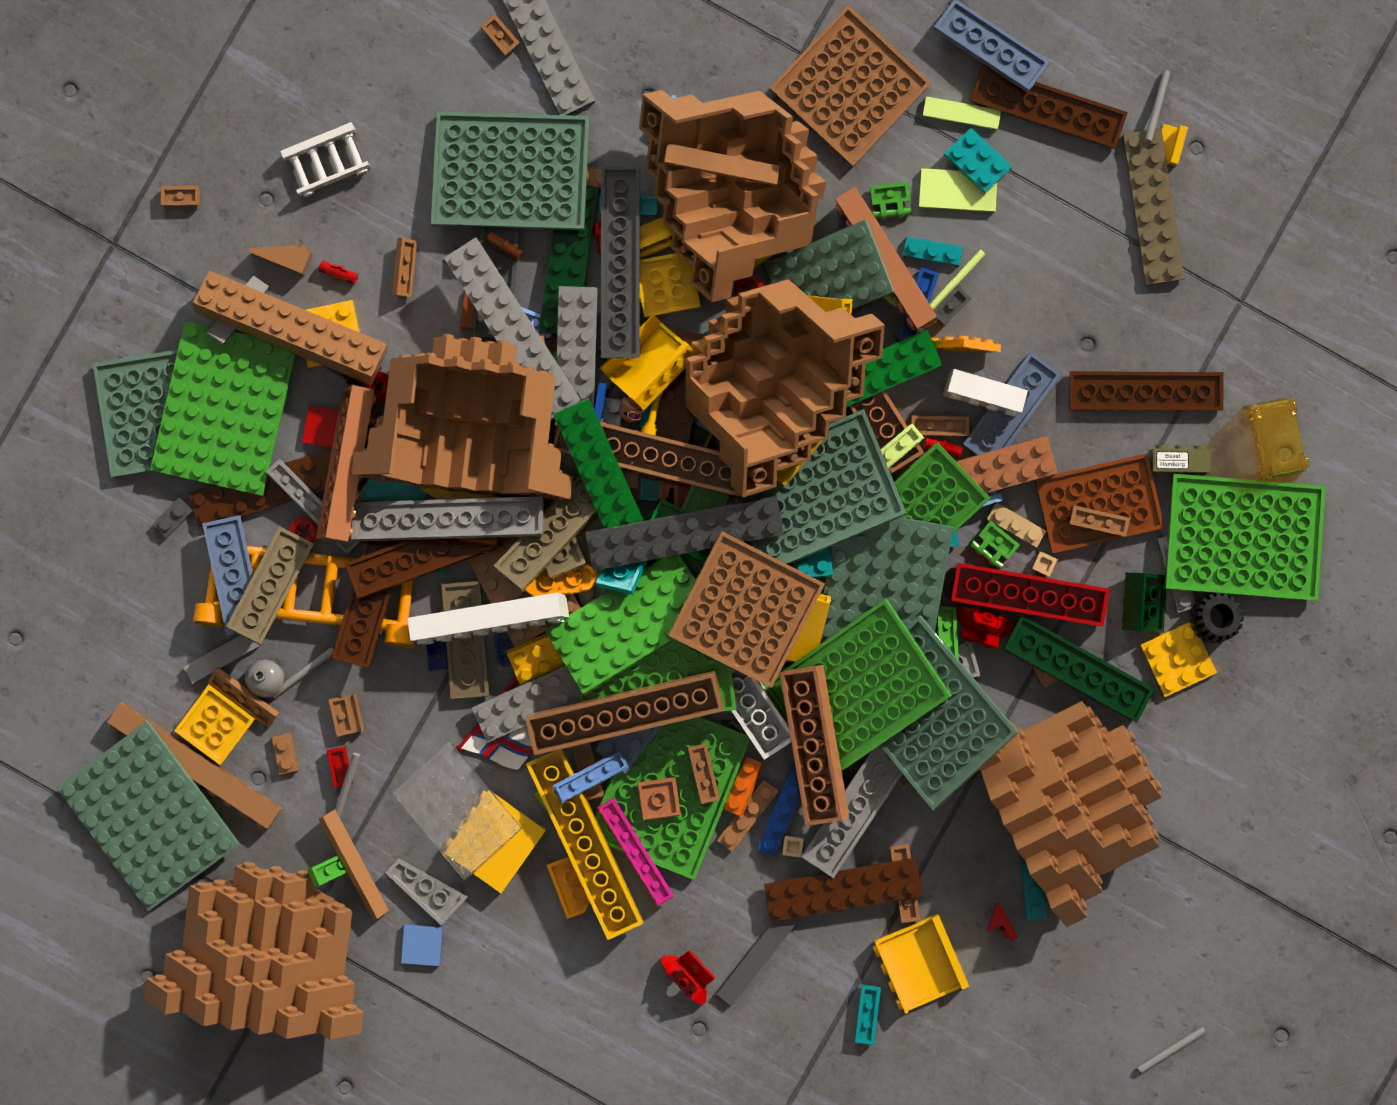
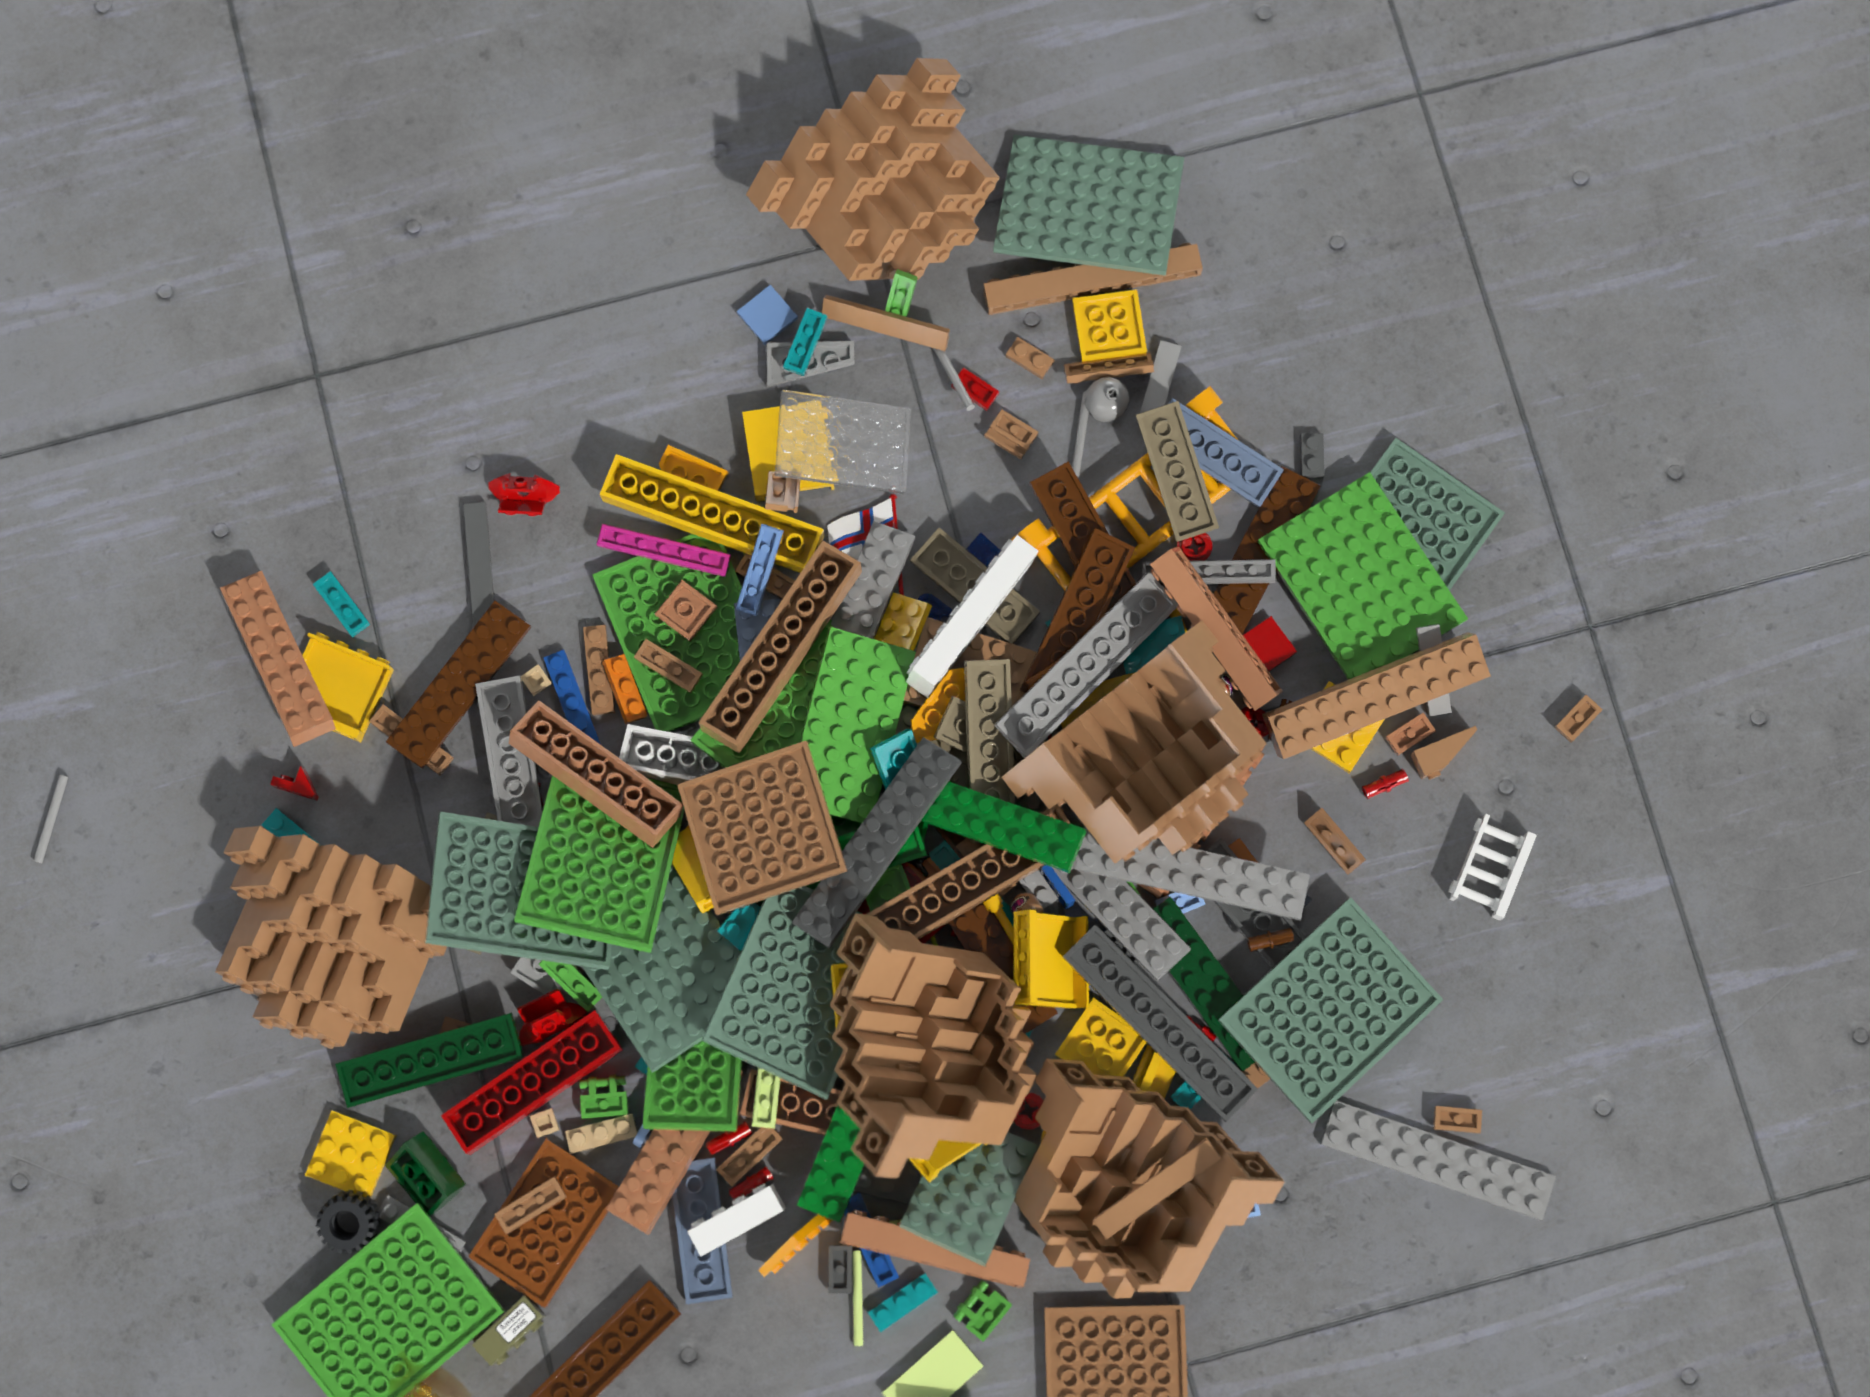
camera: 135 degrees right, 10 degrees down
none -> nougat brick [220,570,336,747]
none -> red axle [729,1166,774,1200]
none -> medium nougat plate [765,471,801,513]
none -> teal plate [783,308,828,376]
none -> nougat plate [1385,712,1436,756]

